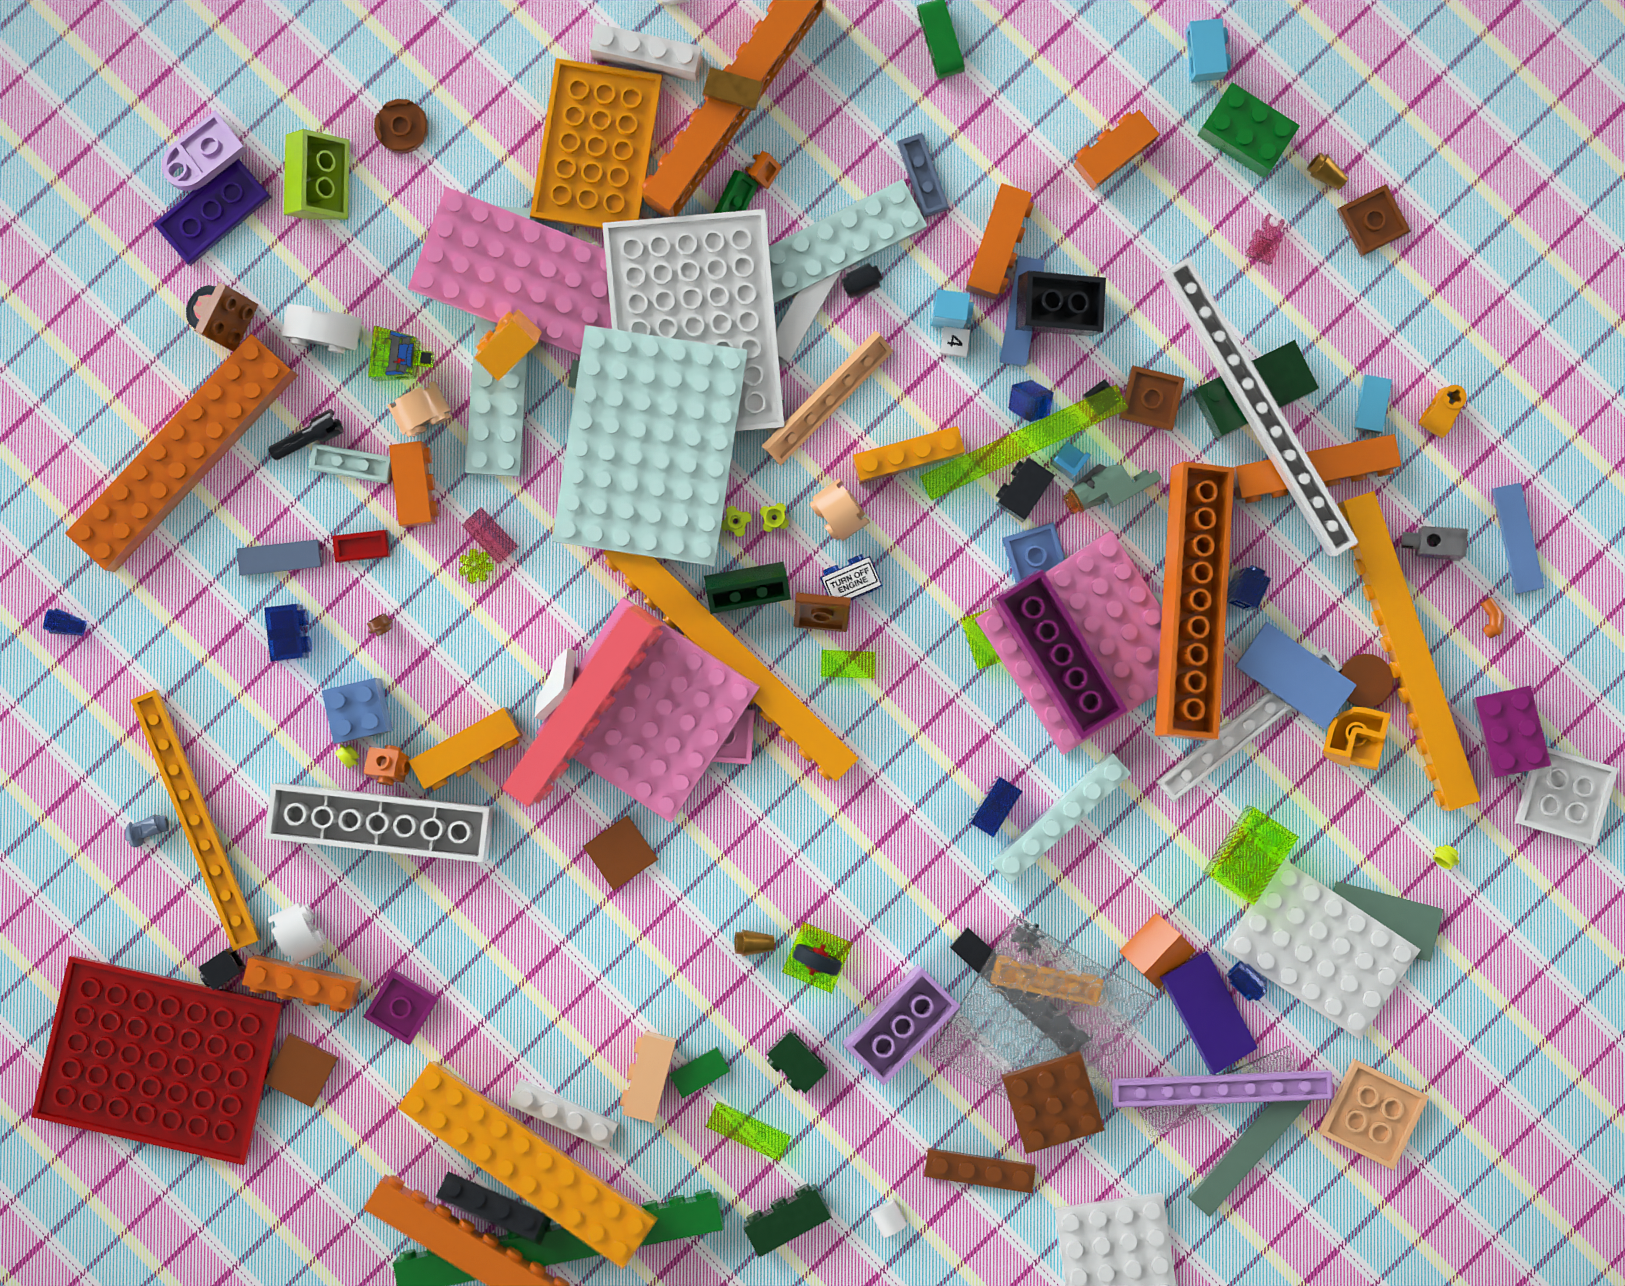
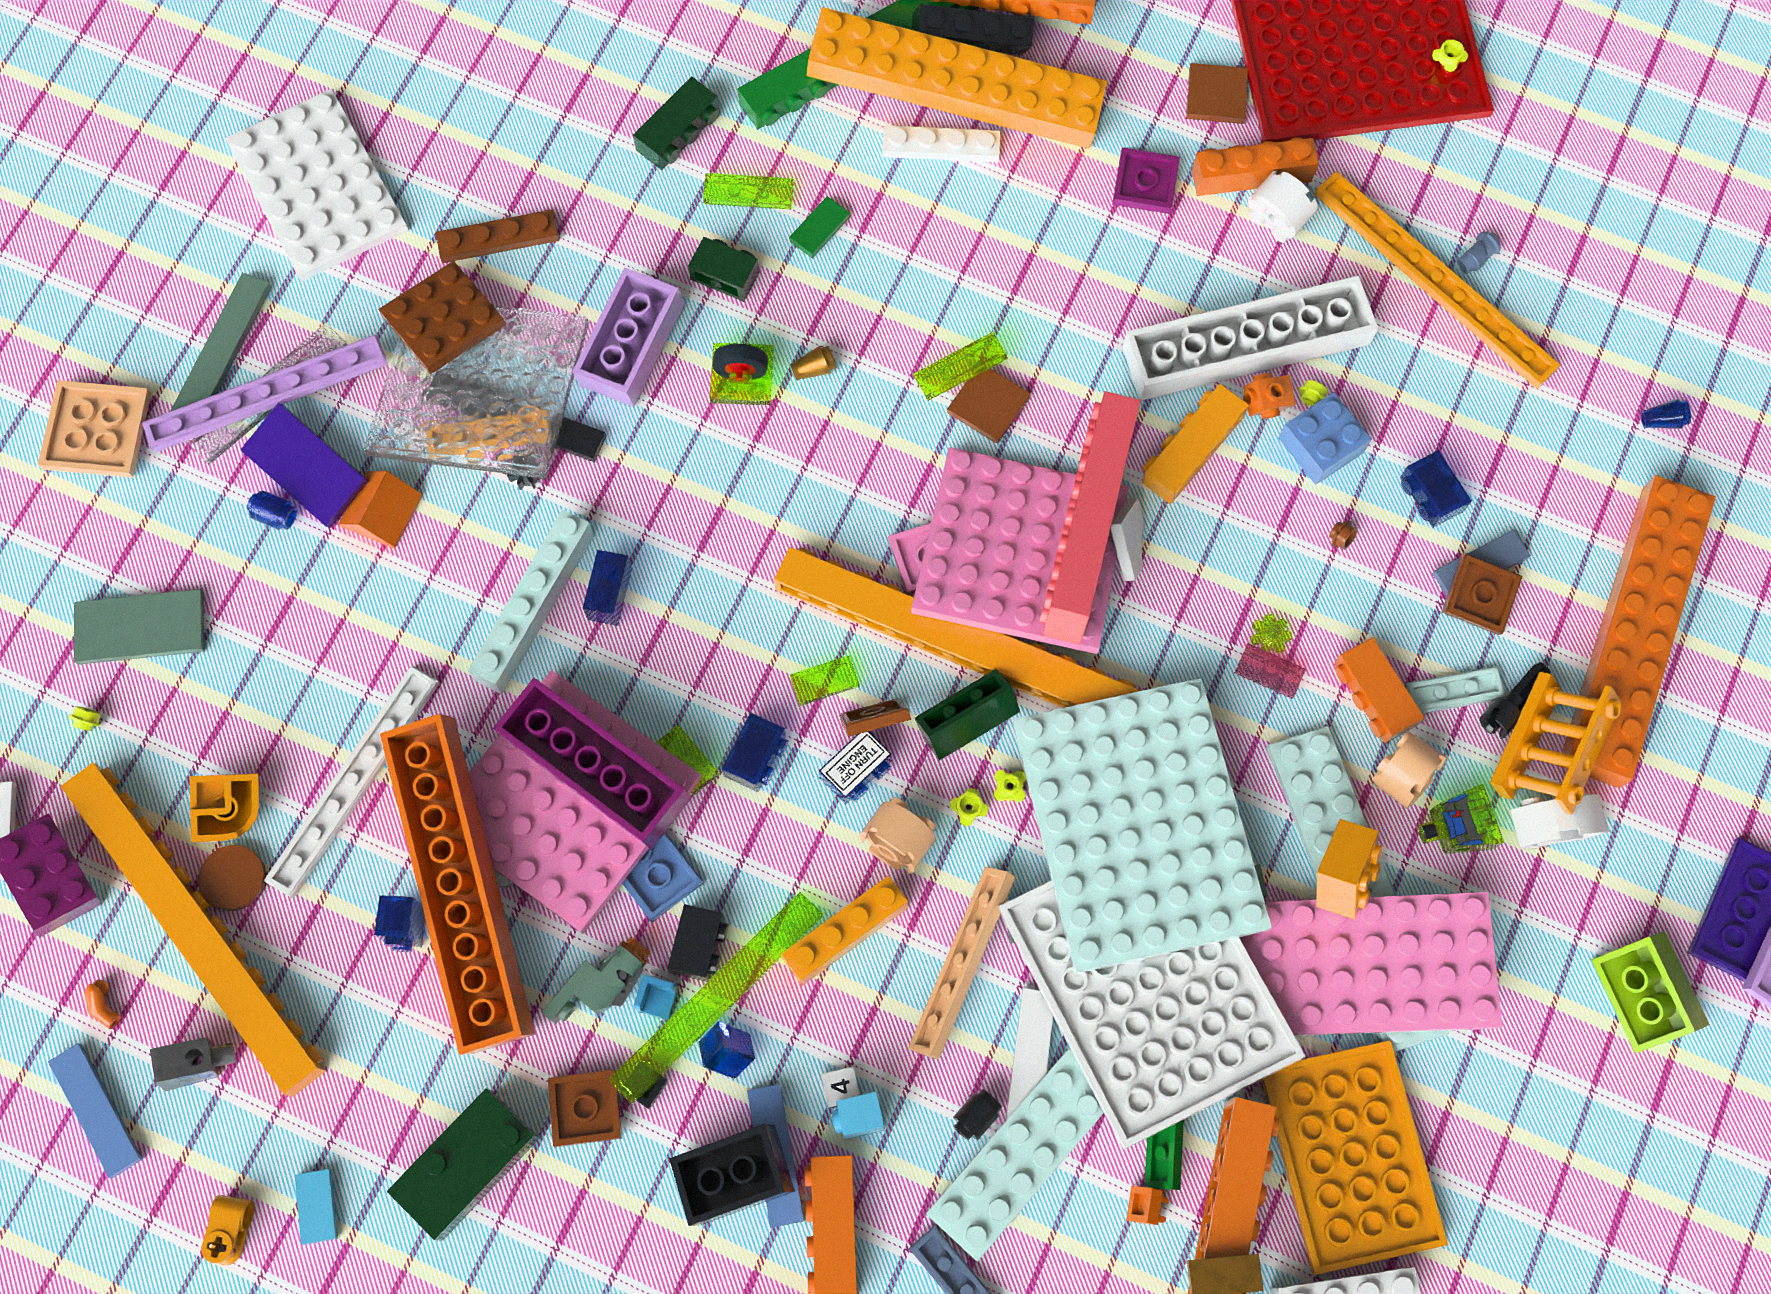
camera: 160 degrees right, 15 degrees down
dark orange plate [186,282,259,352] -> none
black brick [198,947,246,990] -> none
red tile [332,530,390,563] -> none
dark orange tile [374,99,429,154] -> none
light nougat brick [619,1031,677,1123] -> none
white brick [870,1199,907,1238] -> none
white brick [1160,257,1358,557] -> none
clear neon green brick [1202,805,1299,906] -> none
white plate [1222,858,1421,1040] -> none
orange brick [1233,434,1402,504] -> none
medium blue tile [1234,622,1356,729] -> none
none -> clear blue brick [722,712,789,792]
none -> clear neon green tile [913,332,1008,401]
none -> neon yellow plate [1432,40,1468,72]
none -> dark orange tile [1442,553,1522,635]
none -> light orange fence [1490,672,1621,815]

